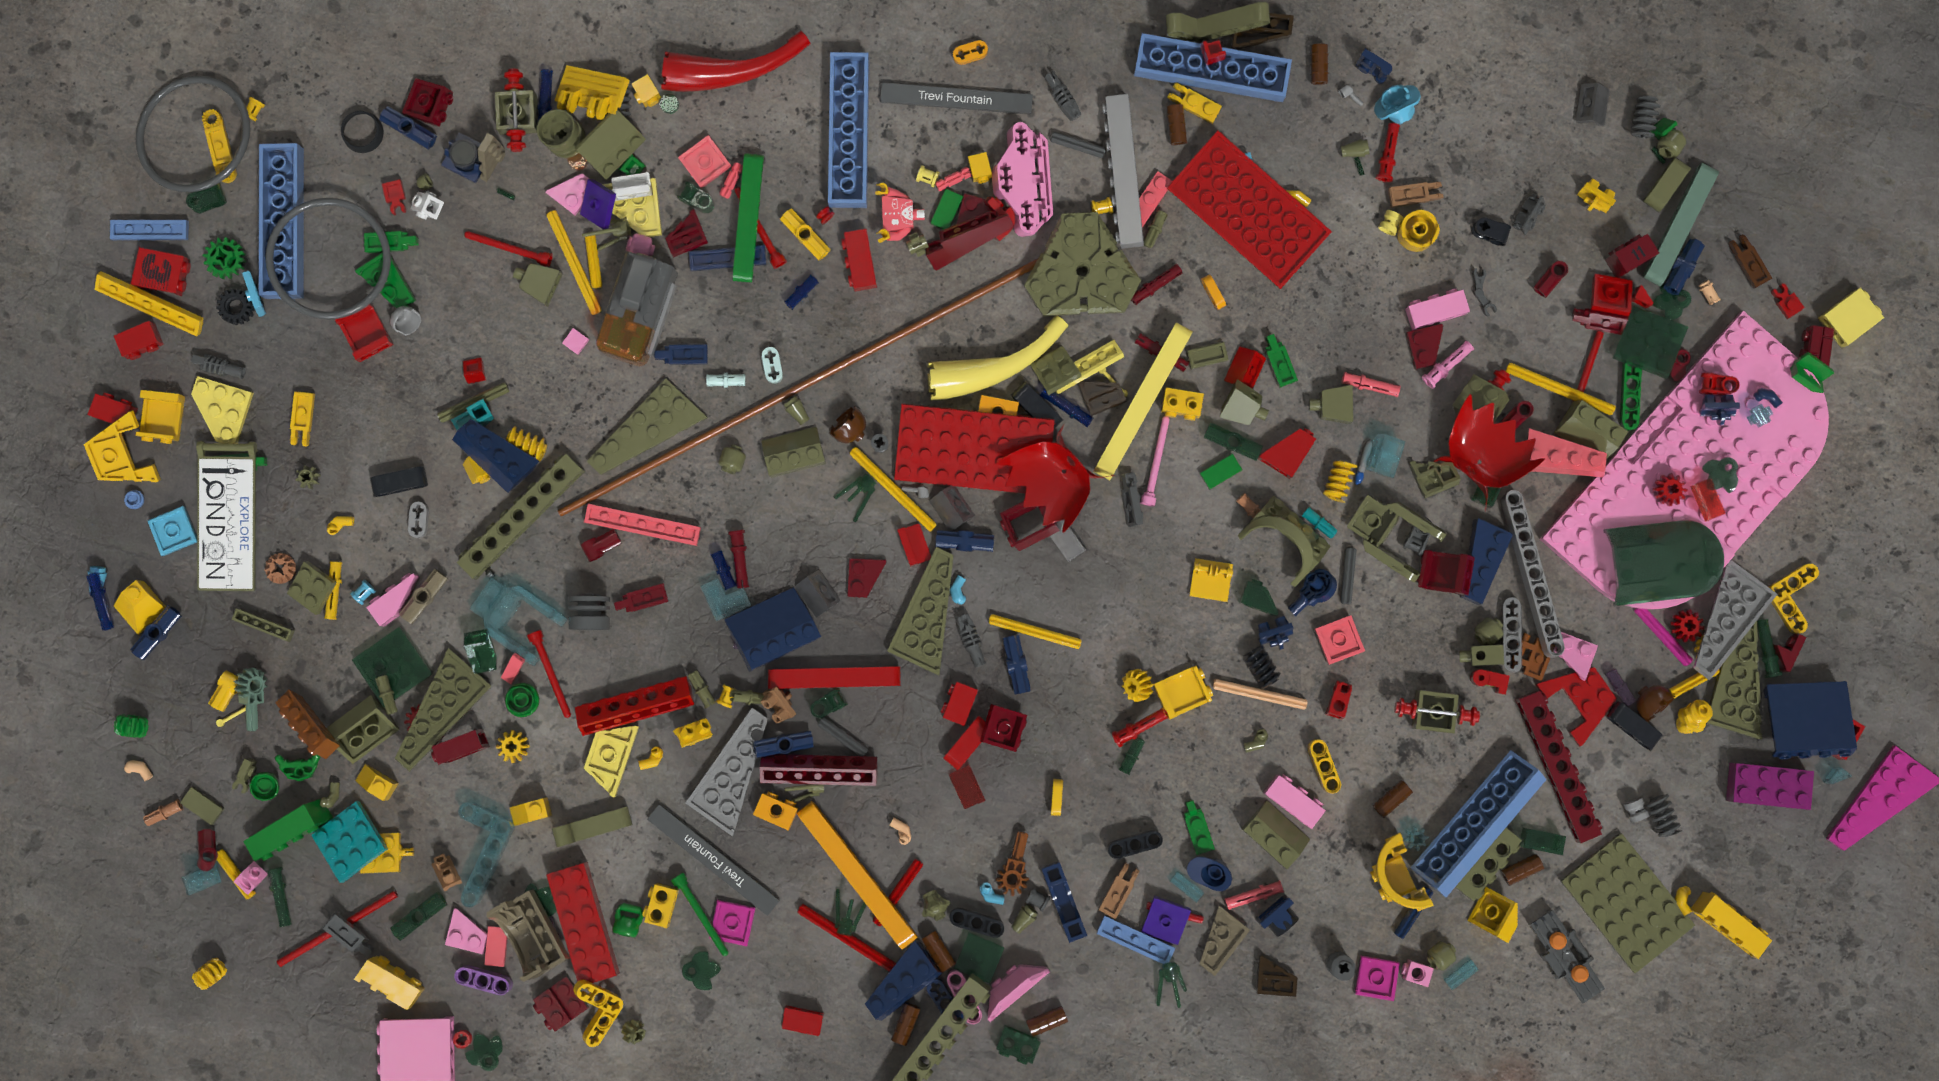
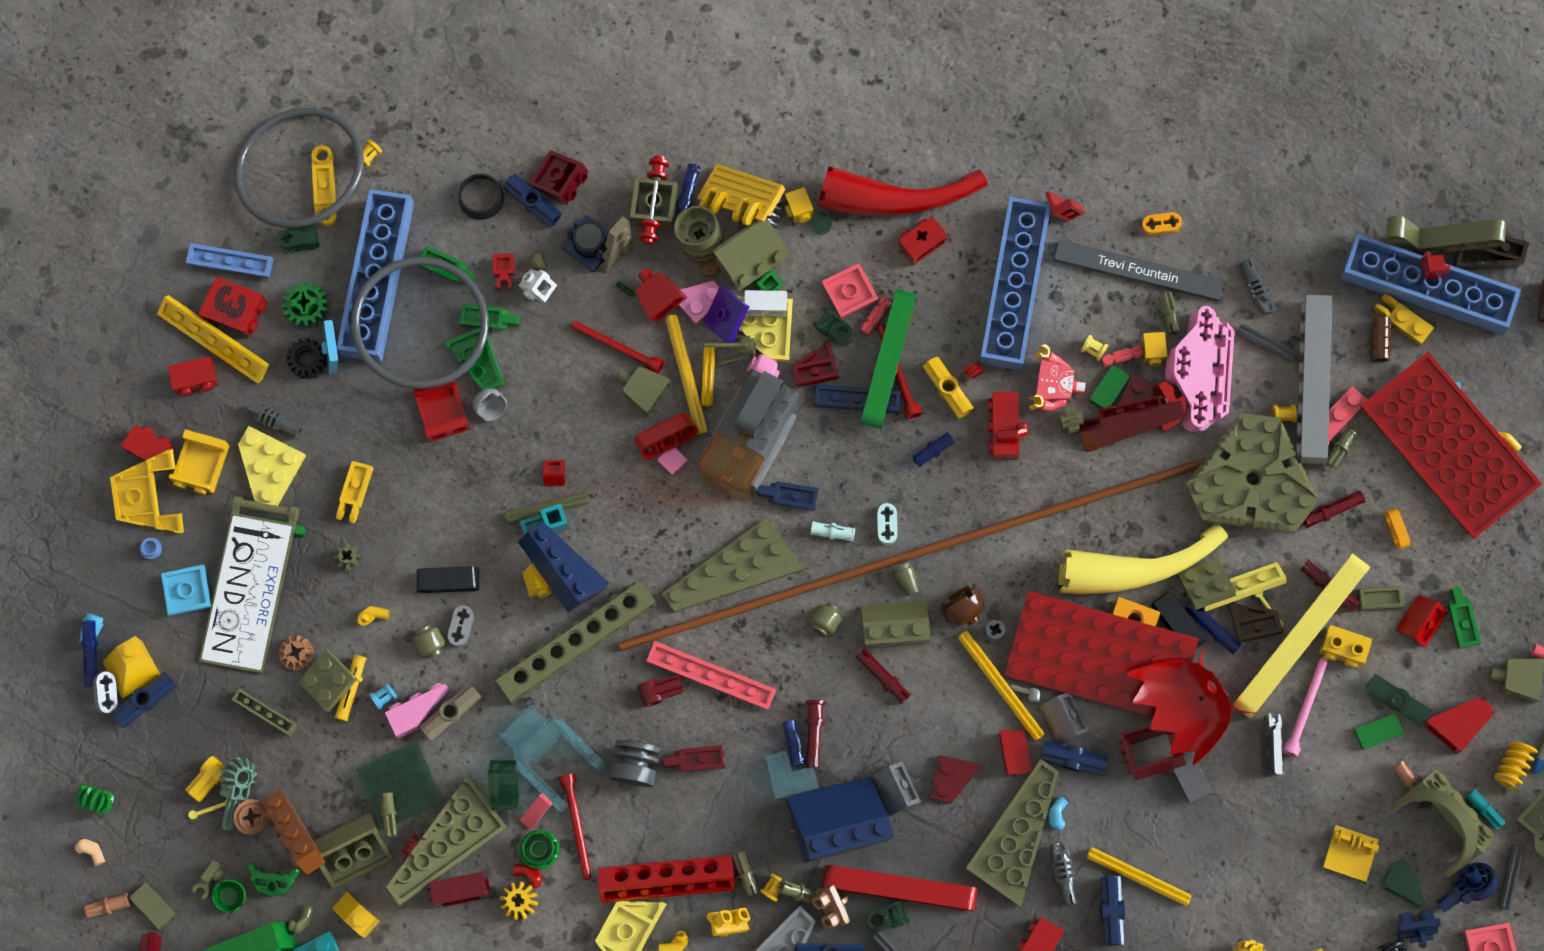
camera: 10 degrees right, 10 degrees down
yellow piece [505,426,547,462] -> none
clear green plant [834,473,877,522] -> none
torso [1220,380,1269,425] -> none
none -> beam [93,672,118,714]
none -> nougat gear [233,799,268,835]
none -> olive head [413,624,445,658]
none -> green hinge [419,246,476,284]
none -> red arm [513,864,543,888]
none -> red beam [634,413,698,460]
none -> red torso [636,269,688,322]
none -> dark red pin [855,648,911,704]
none -> red brick [898,216,948,265]
none -> red arm [998,422,1029,441]
none -> red panel [1045,191,1086,222]
none -> olive axle [1160,291,1182,335]

